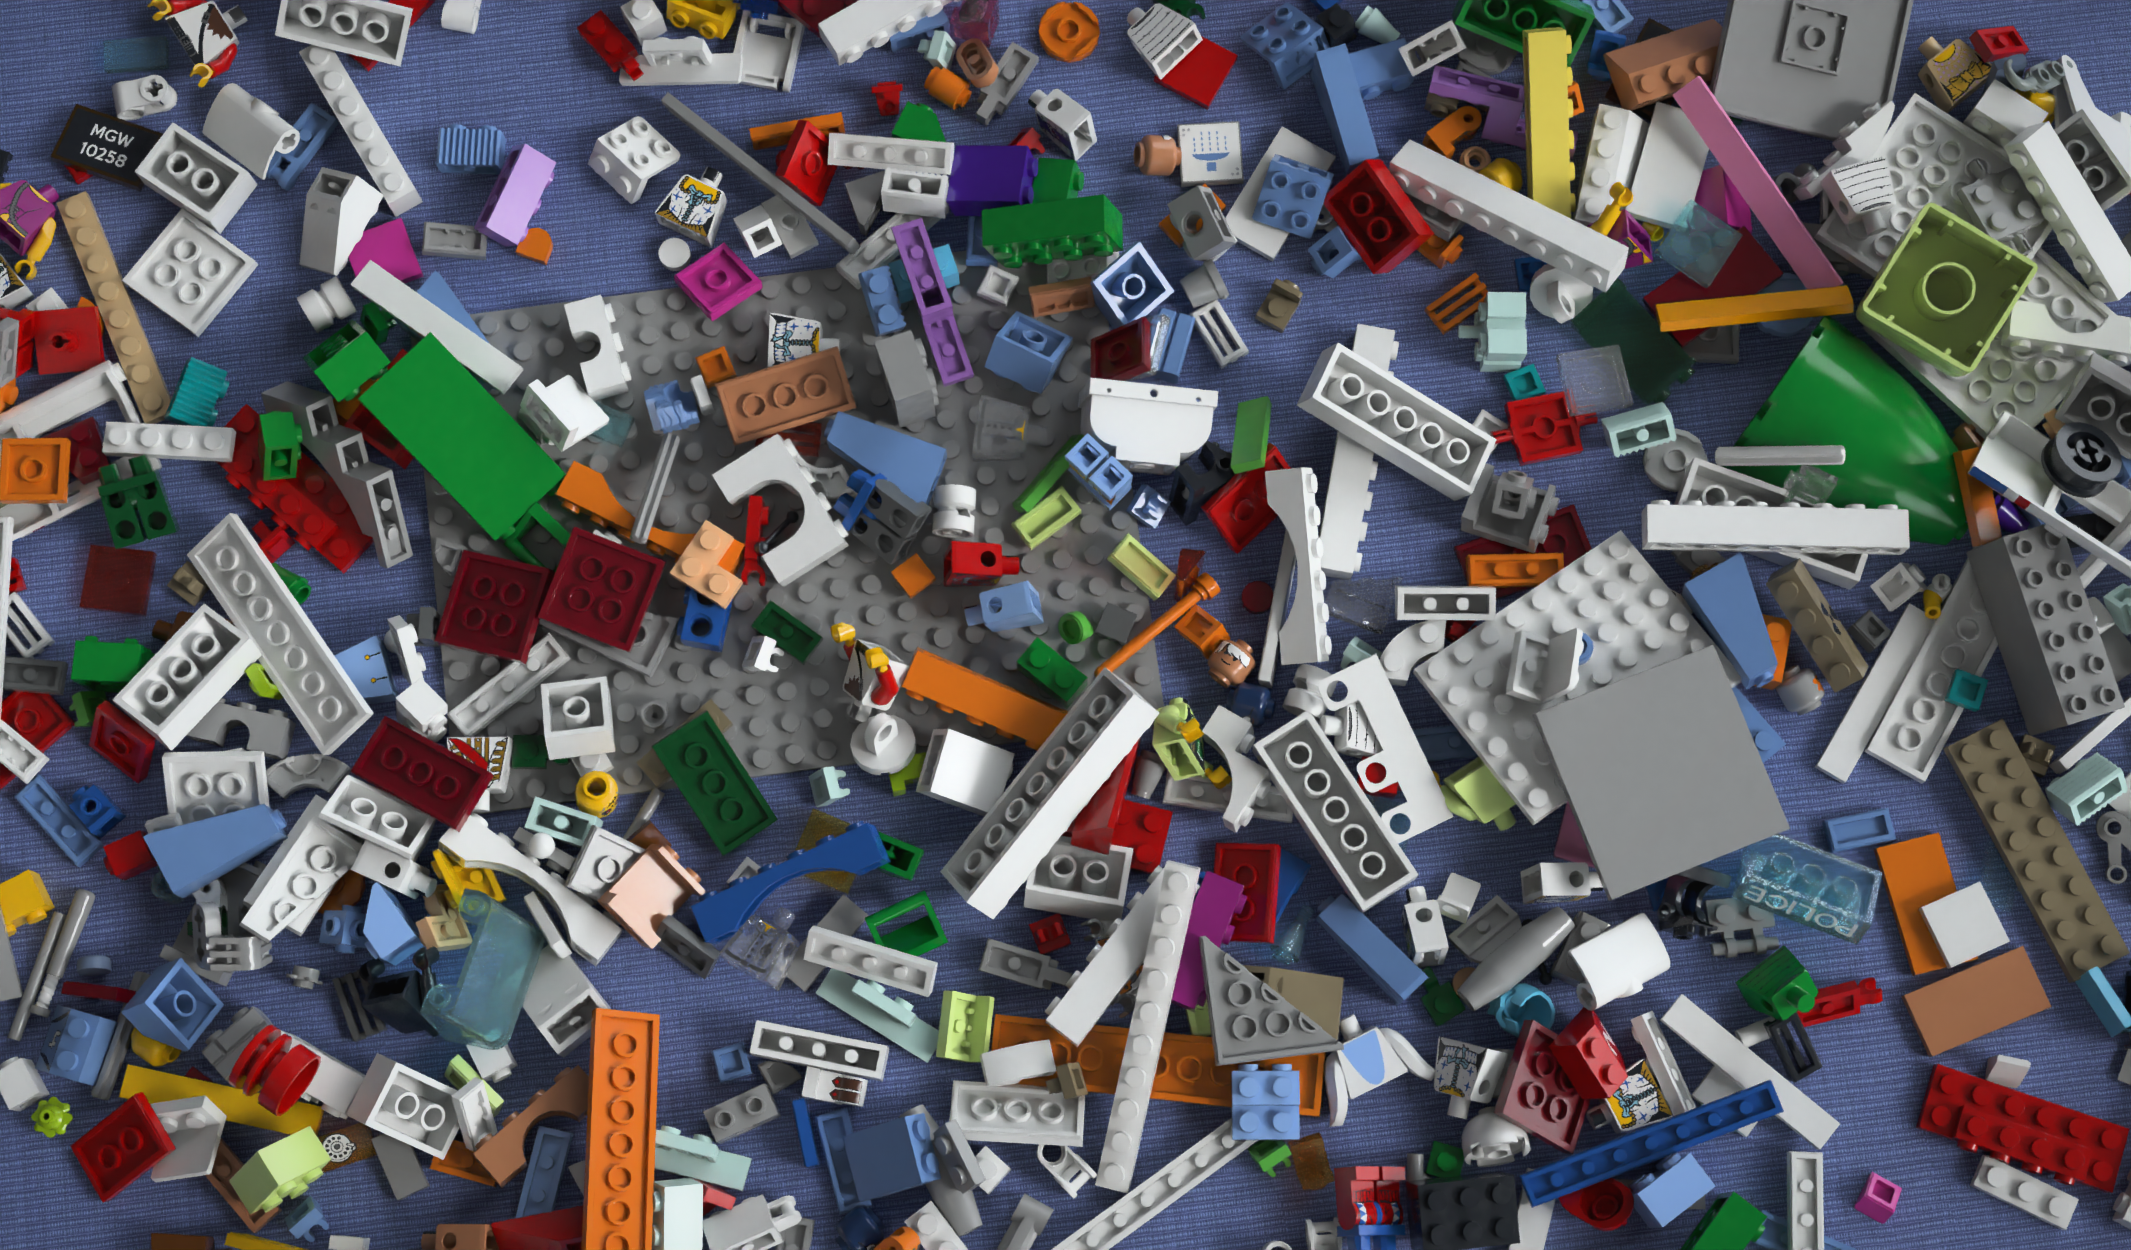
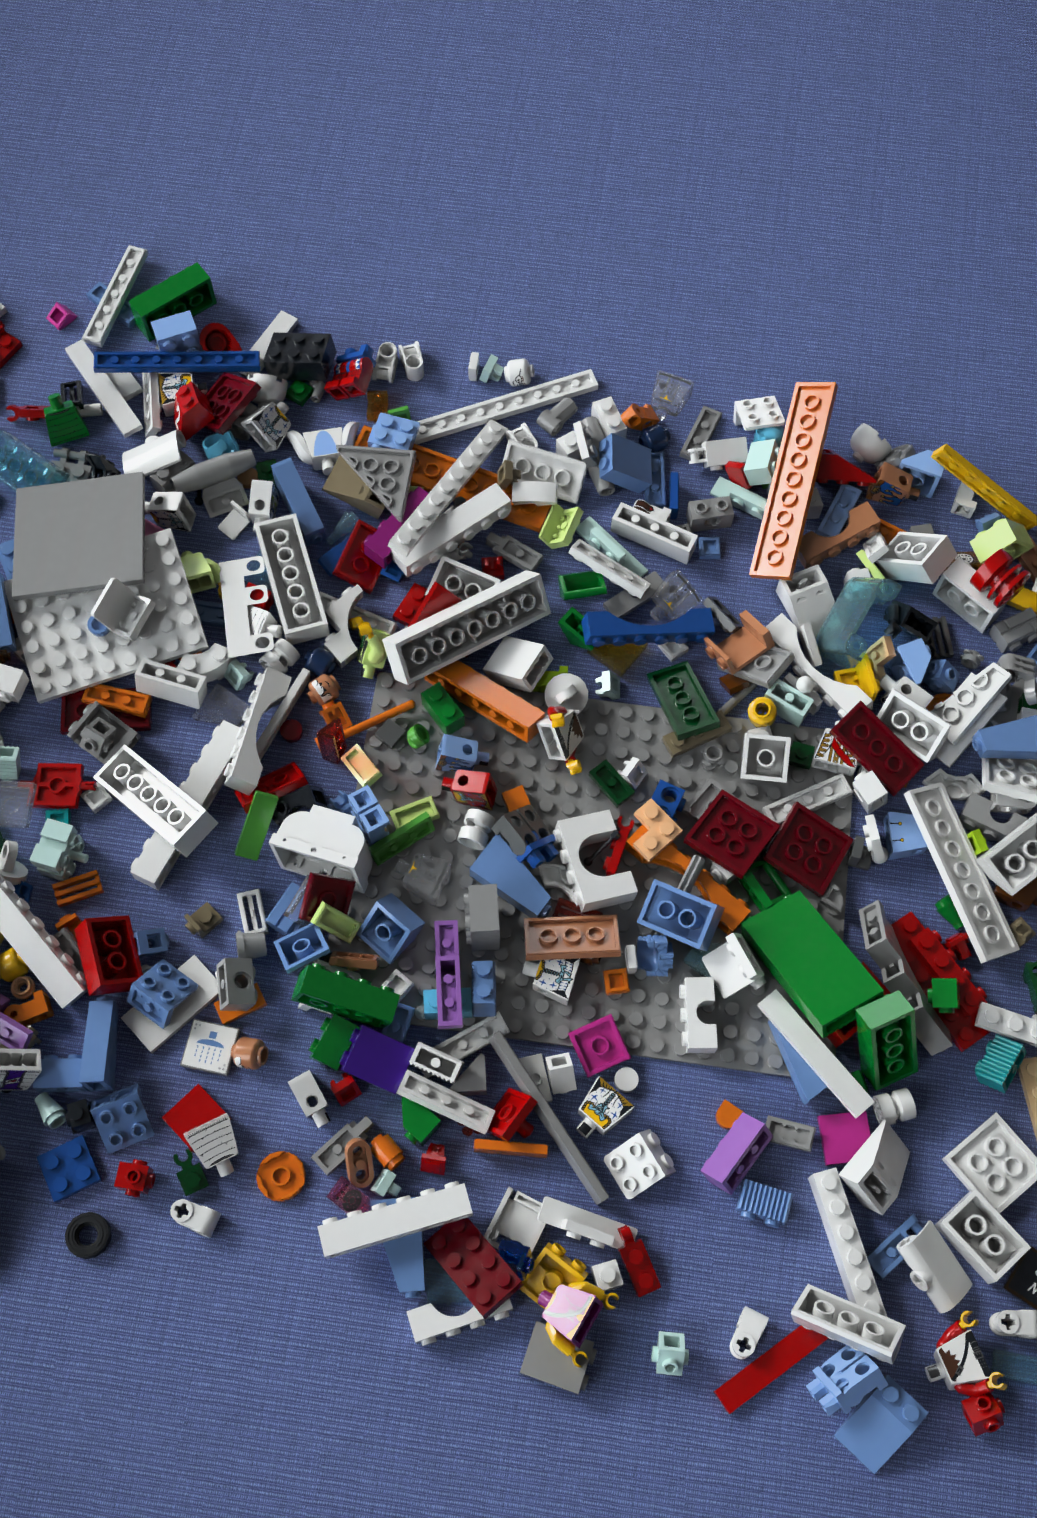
camera: 165 degrees left, 10 degrees down
none -> yellowish green tile [310,901,362,944]
none -> medium blue slope [637,879,725,951]

